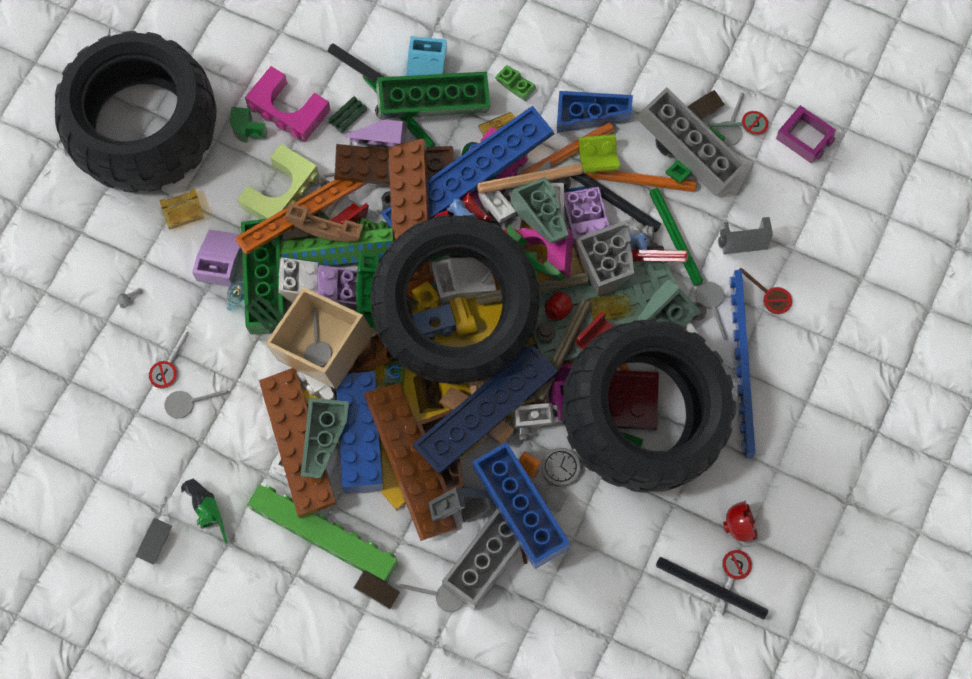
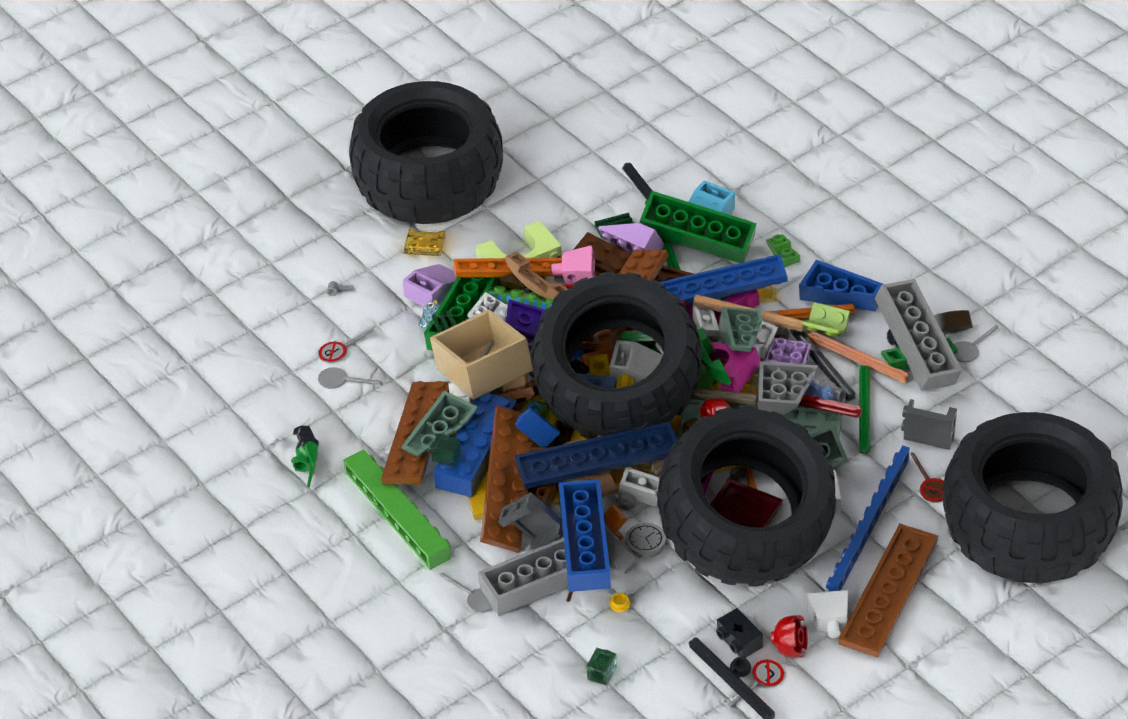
camera: 25 degrees right, 25 degrees down
dark grey slope [135,518,172,565] -> none
green brick [229,107,268,143] -> none
dark pink arch [245,66,331,142] -> none
dark brown slope [353,571,400,609] -> none
clear smoke plate [692,302,707,321] -> none
light grey piece [695,282,727,340] -> none
piece [708,111,768,135] -> none
magenta window [776,105,836,164] -> none
none -> clear green brick [429,434,462,467]
none -> dark purple tile [504,299,545,340]
none -> blue slope [515,408,560,448]
none -> bright pink torso [552,246,595,284]
none -> clear green brick [587,647,617,686]
none -> yellow plate [610,593,631,612]
none -> black brick [716,608,763,658]
none -> black plate [730,657,751,677]
none -> white torso [807,590,848,638]
none -> dark orange plate [838,523,938,658]
none -> black tyre [942,412,1123,583]

